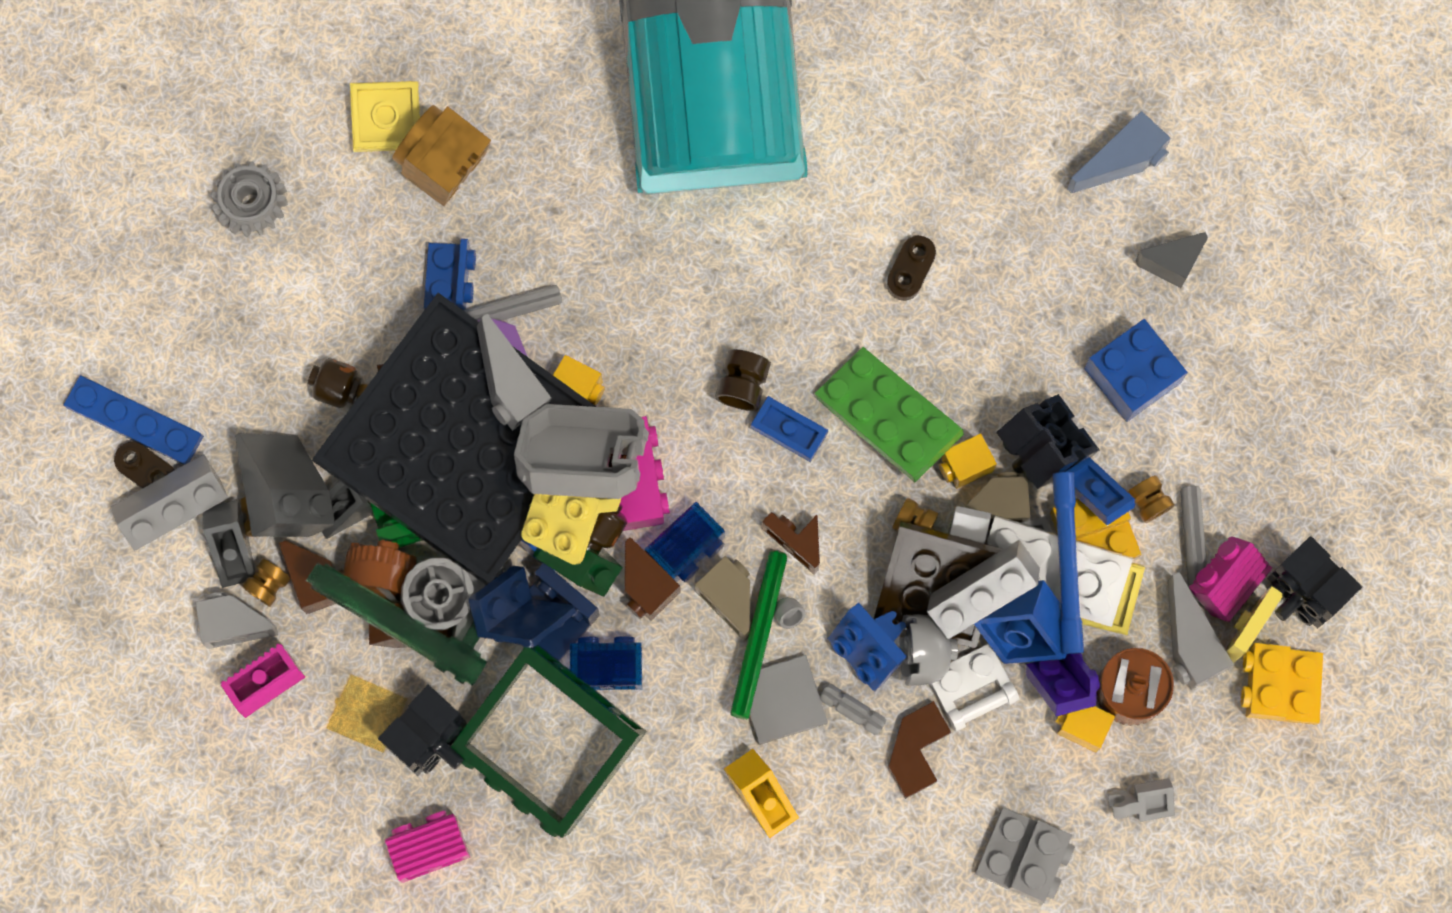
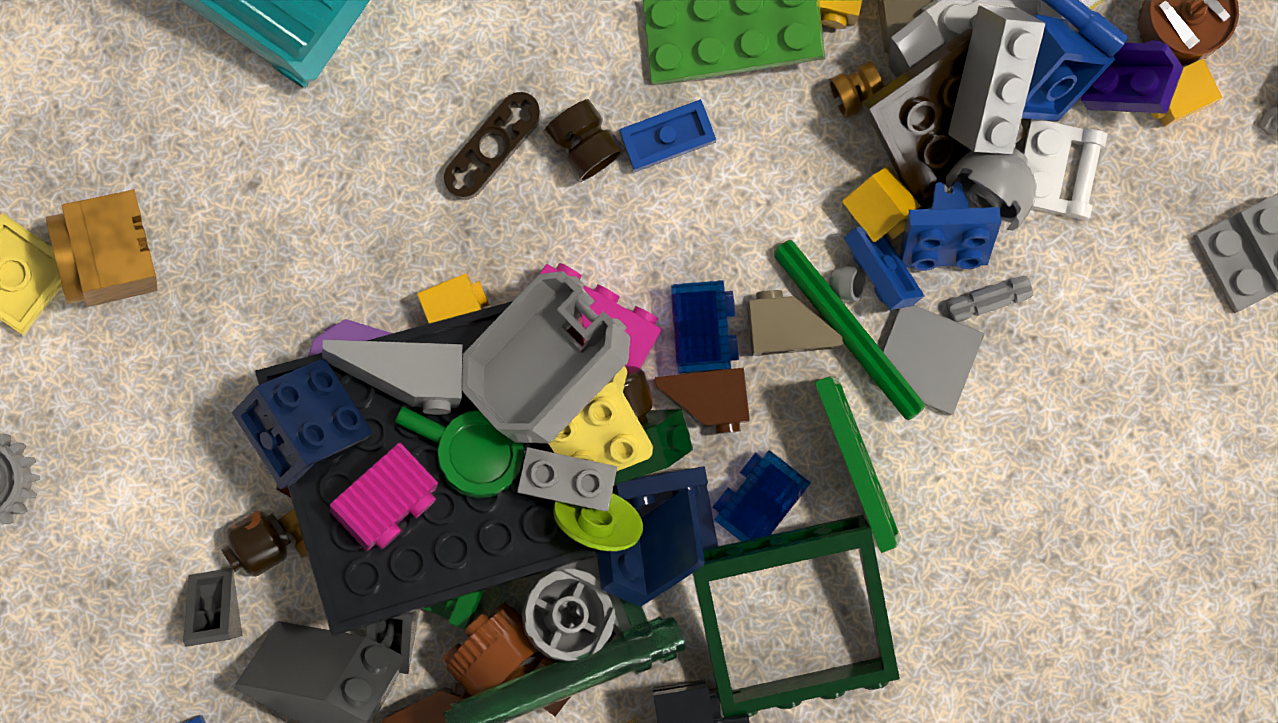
camera: 50 degrees left, 10 degrees up
blue bracket [423,239,476,310] -> none
light grey axle [463,285,562,321] -> none
yellow slope [724,749,799,838] -> none
reddish brown slope [762,512,820,575] -> none
reddish brown tile [888,701,951,799] -> none
none -> dark grey slope [183,568,243,647]
none -> dark blue bracket [232,359,372,490]
none -> dark pink brick [329,442,438,551]
none -> green piece [395,407,525,498]
none -> dark brown beam [444,92,541,200]
none -> light grey hinge [517,447,618,512]
none -> lime dish [553,493,643,551]
none -> green tile [814,376,901,553]
none -> yellow brick [842,166,921,242]
none -> blue plate [844,227,925,310]

